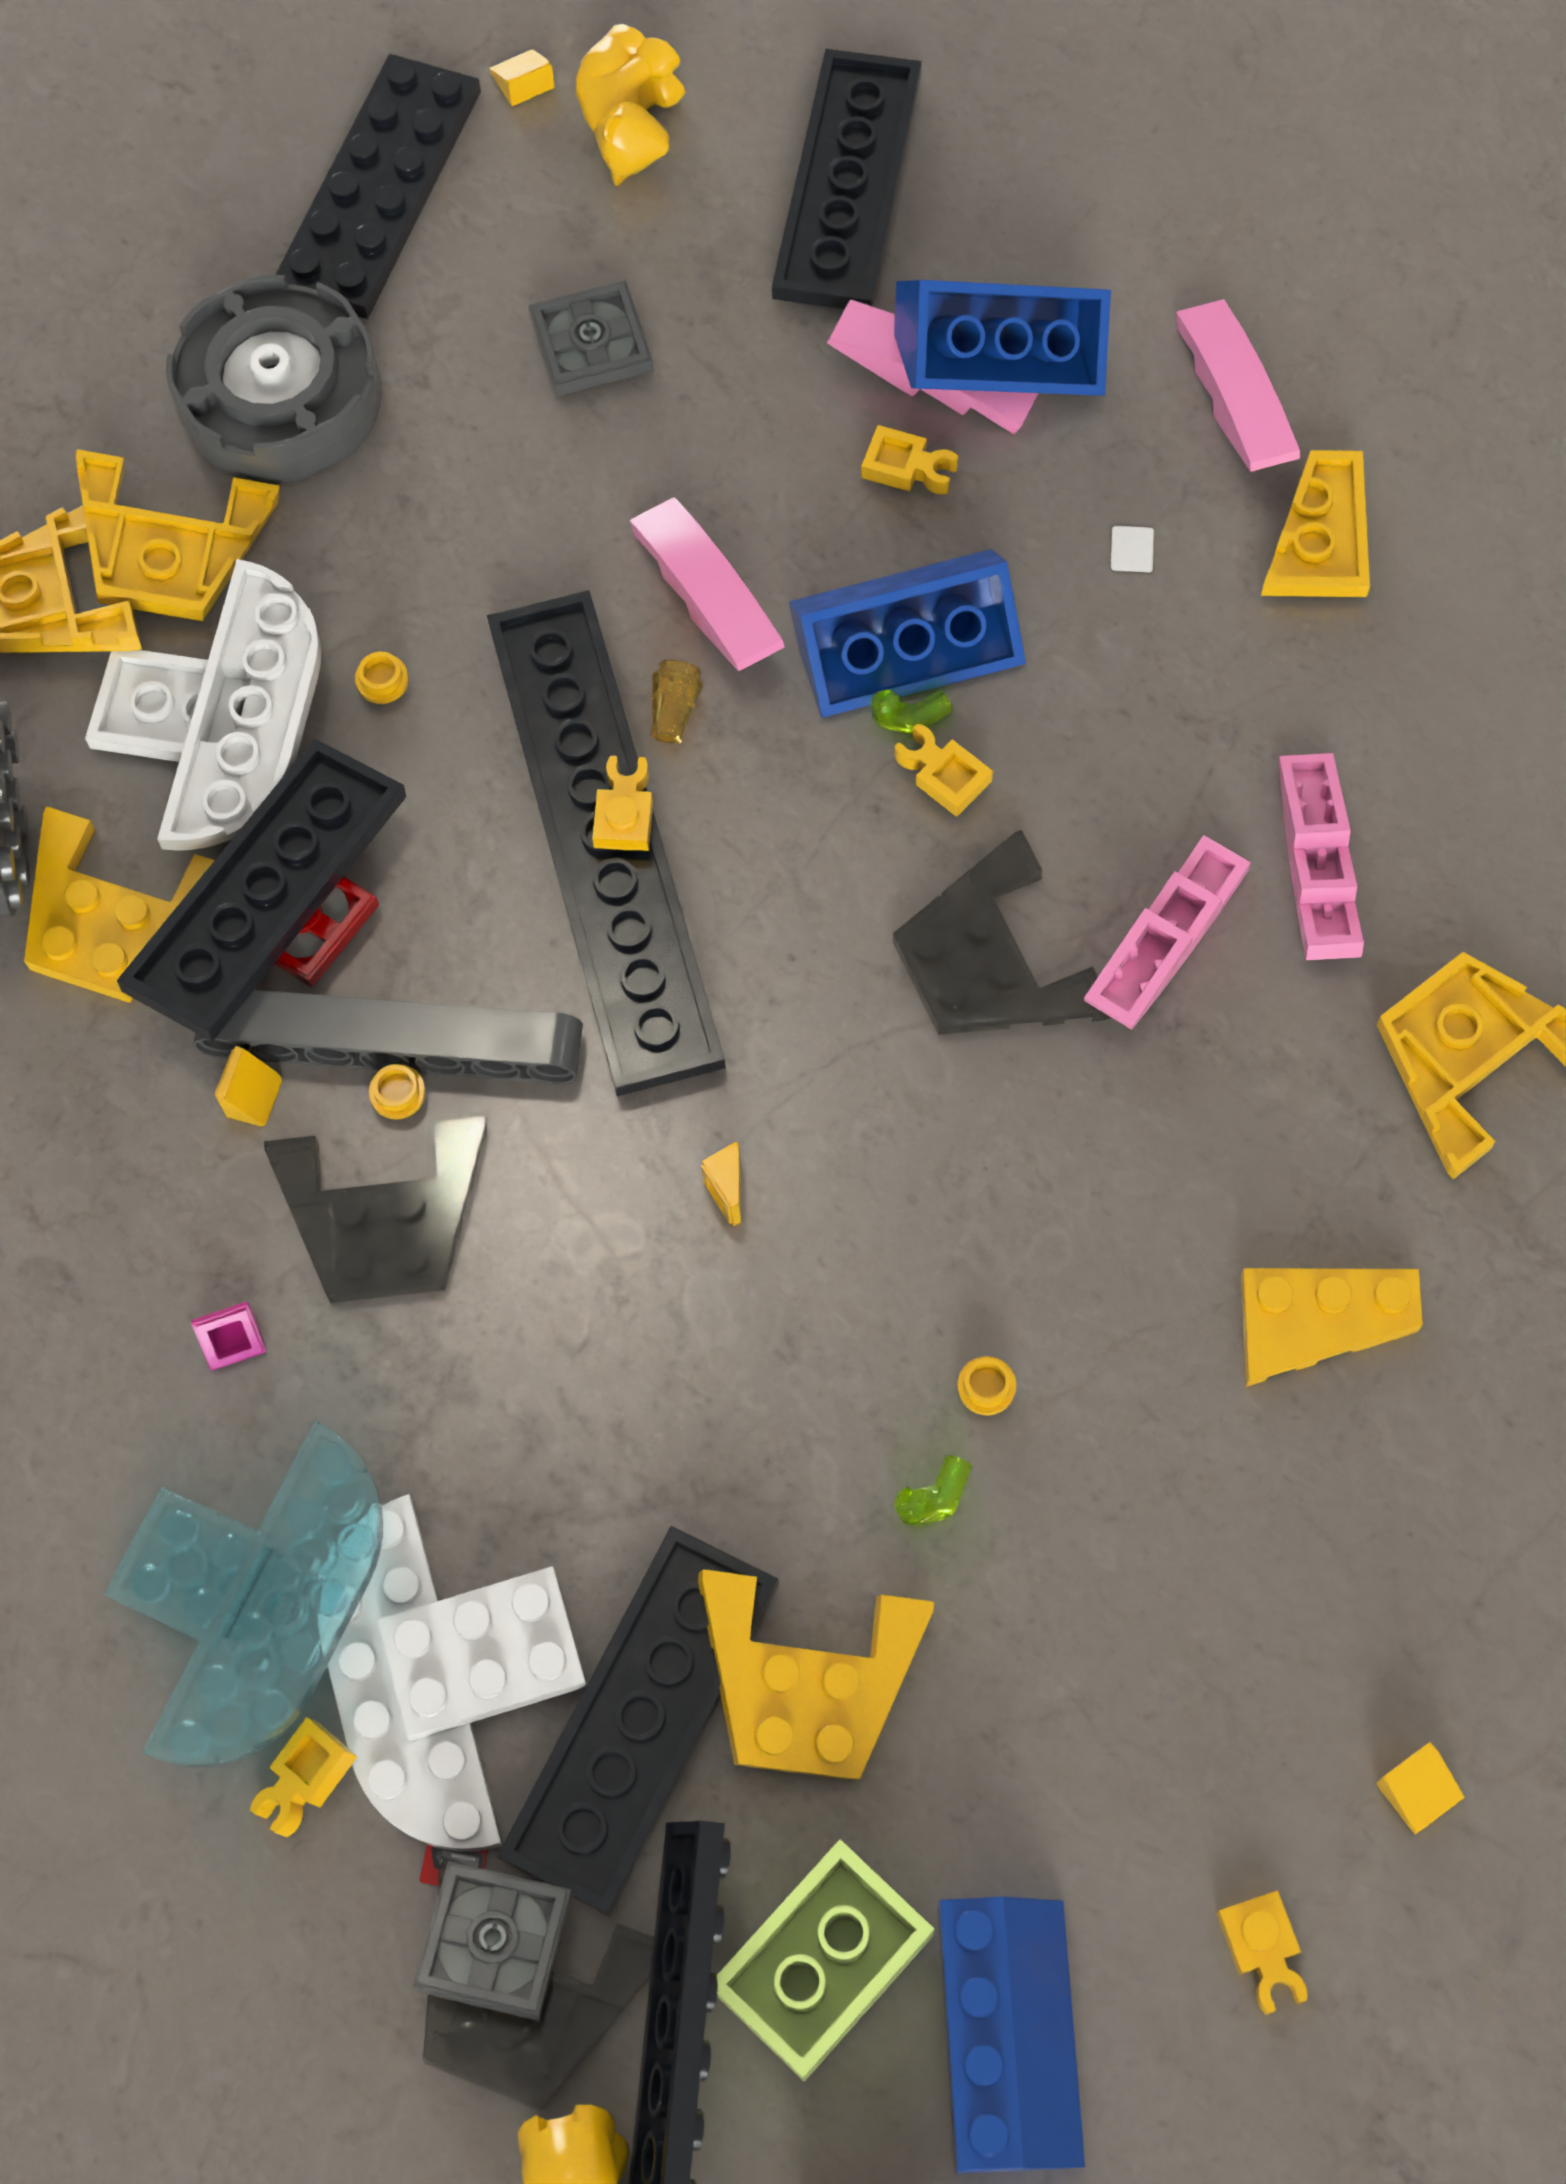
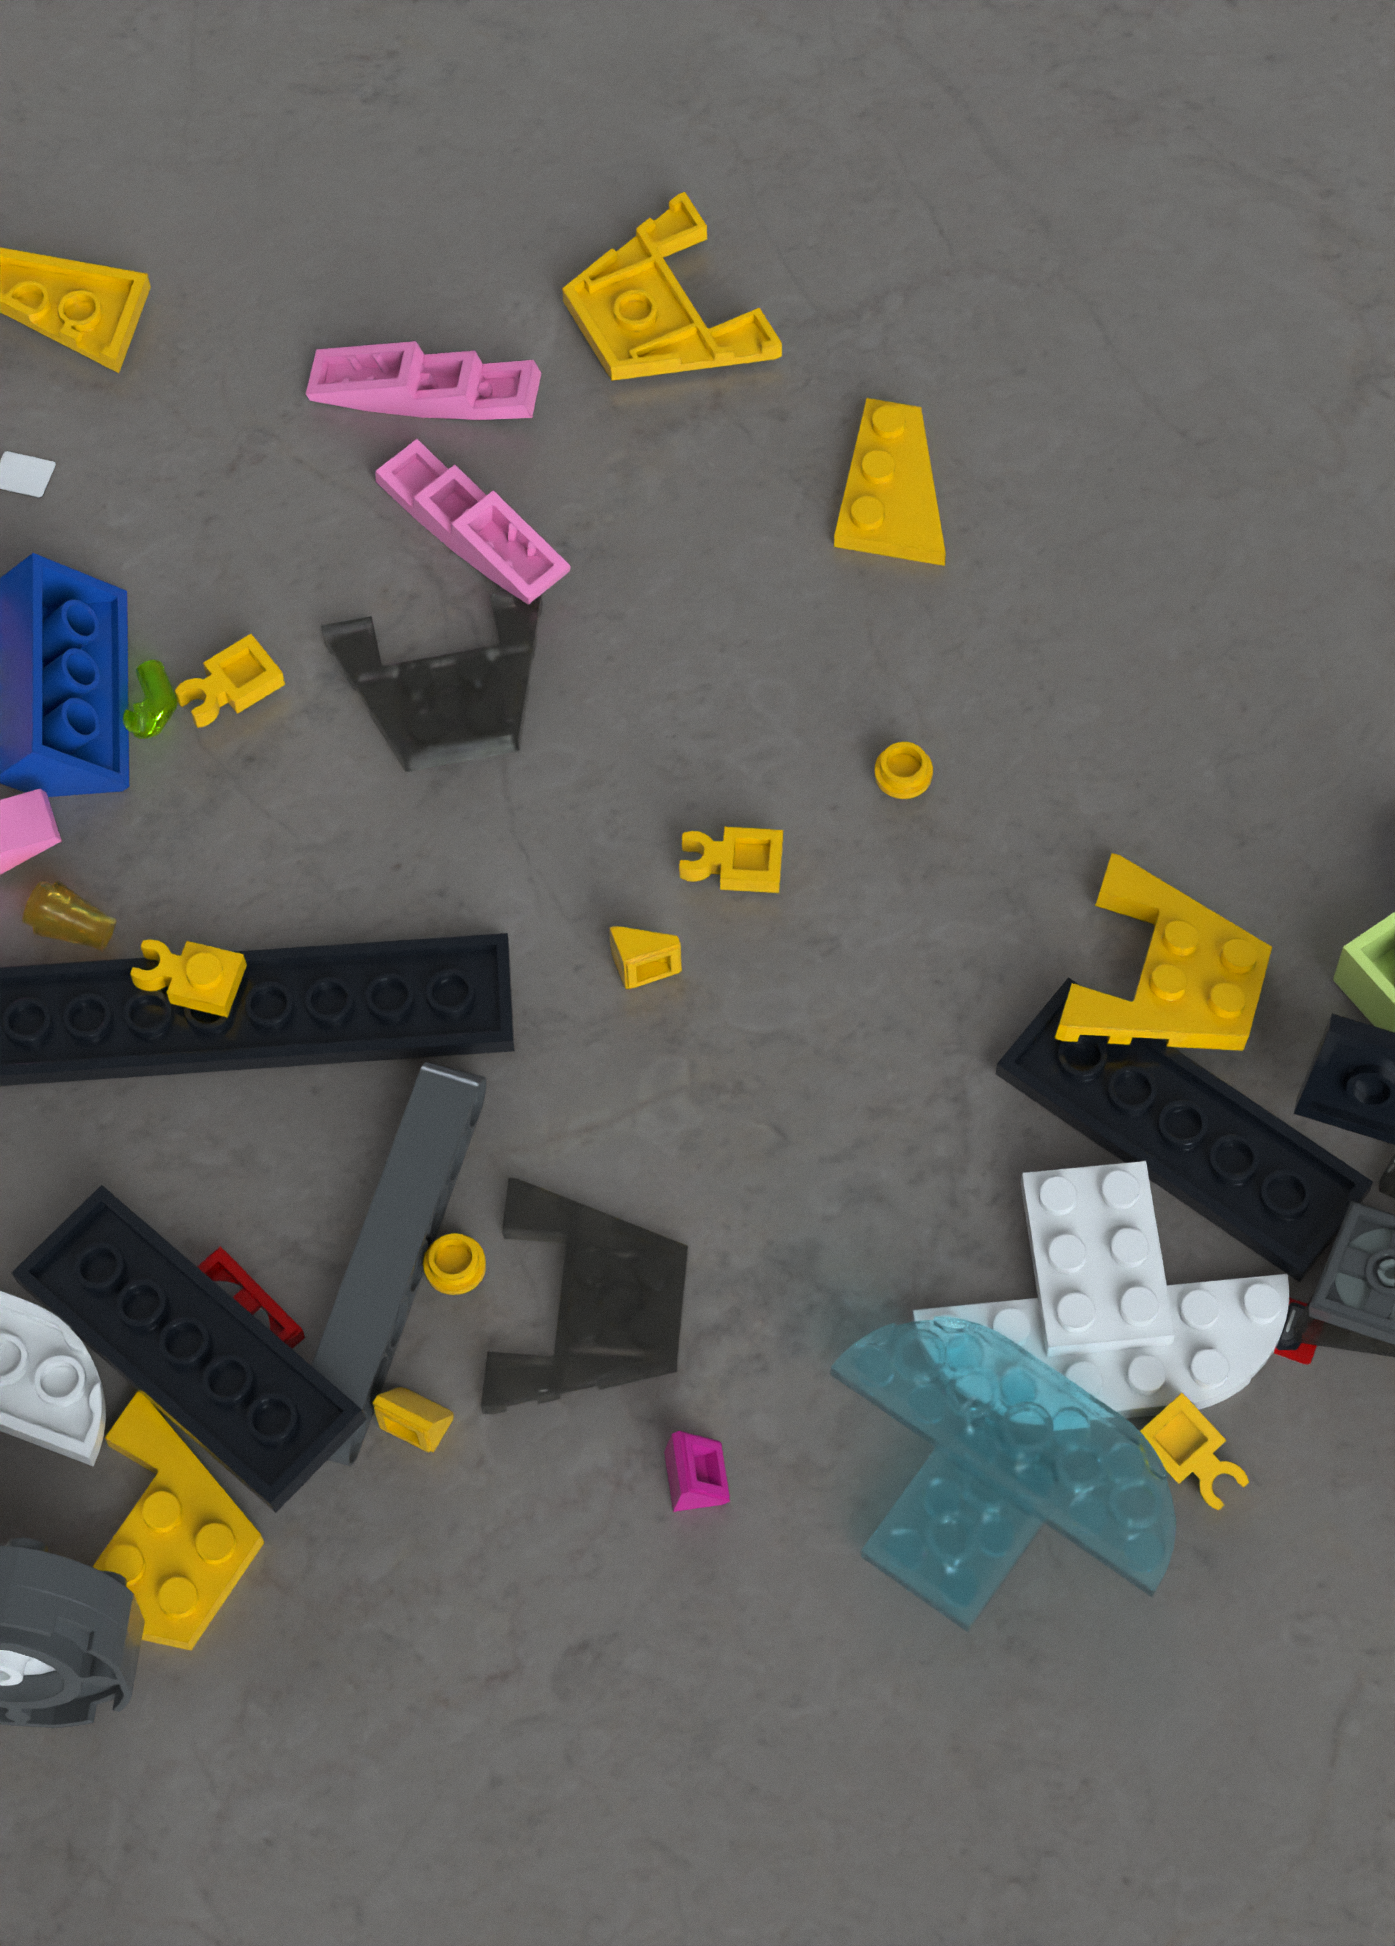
camera: 80 degrees left, 5 degrees down
clear neon green arm [894,1455,973,1527] -> none
yellow slope [1376,1741,1465,1835] -> none
none -> yellow plate [679,826,783,893]

